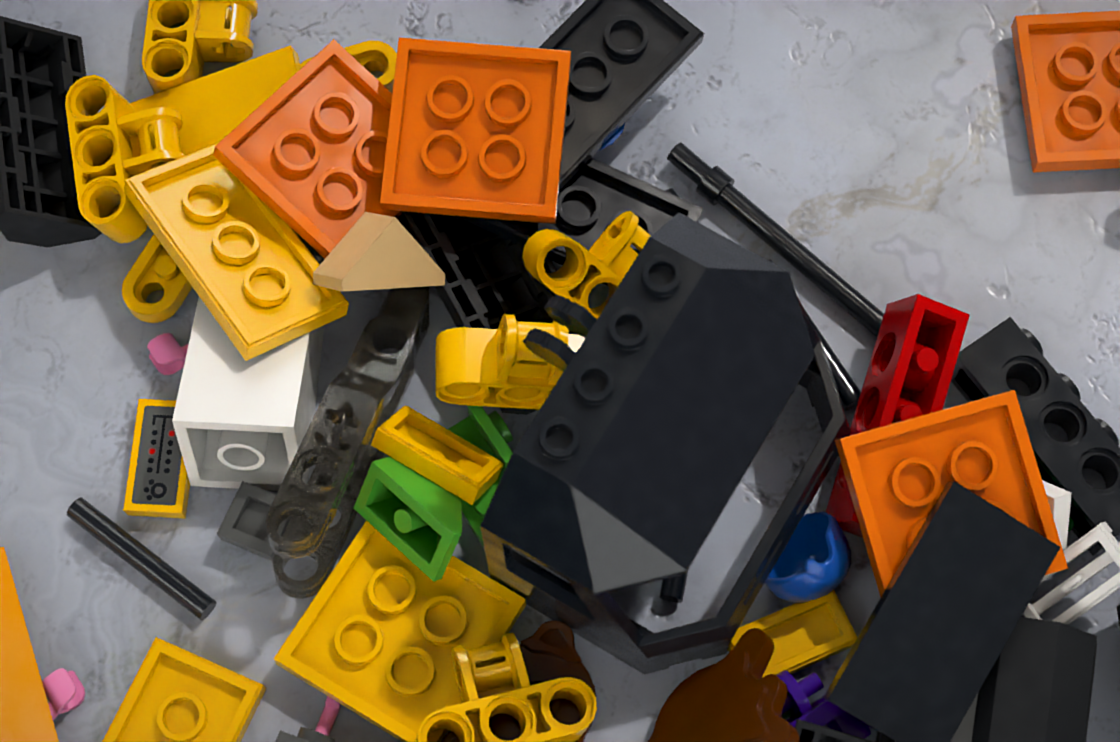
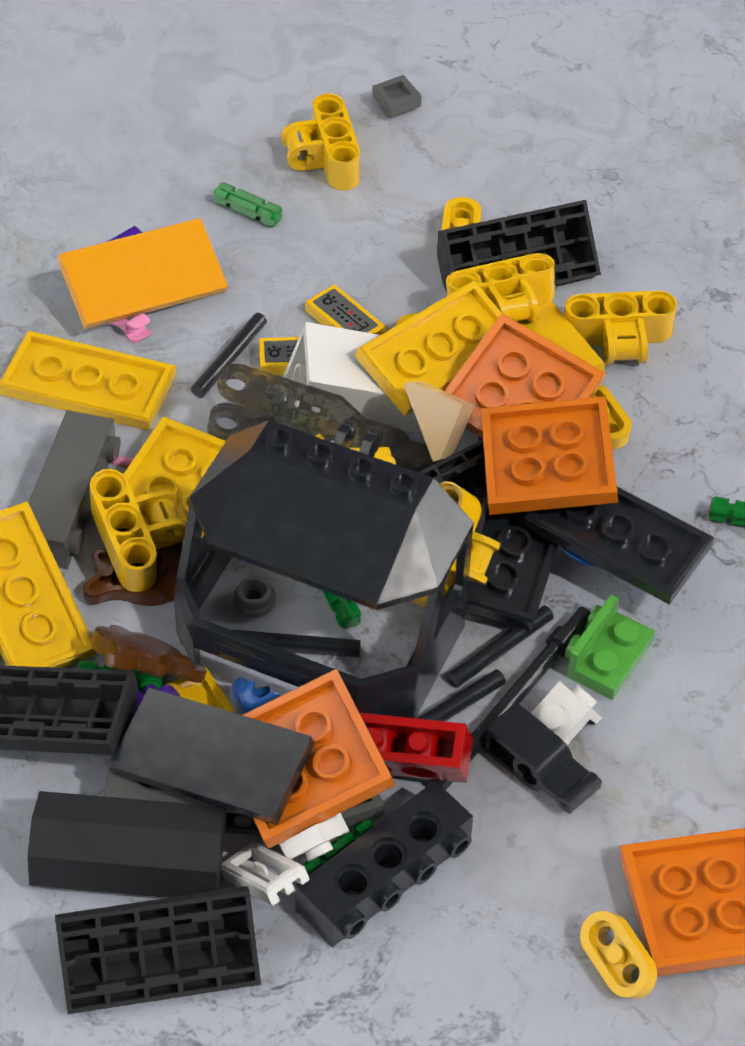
camera: 80 degrees right, 20 degrees down
none -> tile [305,284,386,335]
none -> black piece [484,702,602,814]
none -> white bracket [531,681,602,745]
none -> bright green bracket [565,594,655,700]

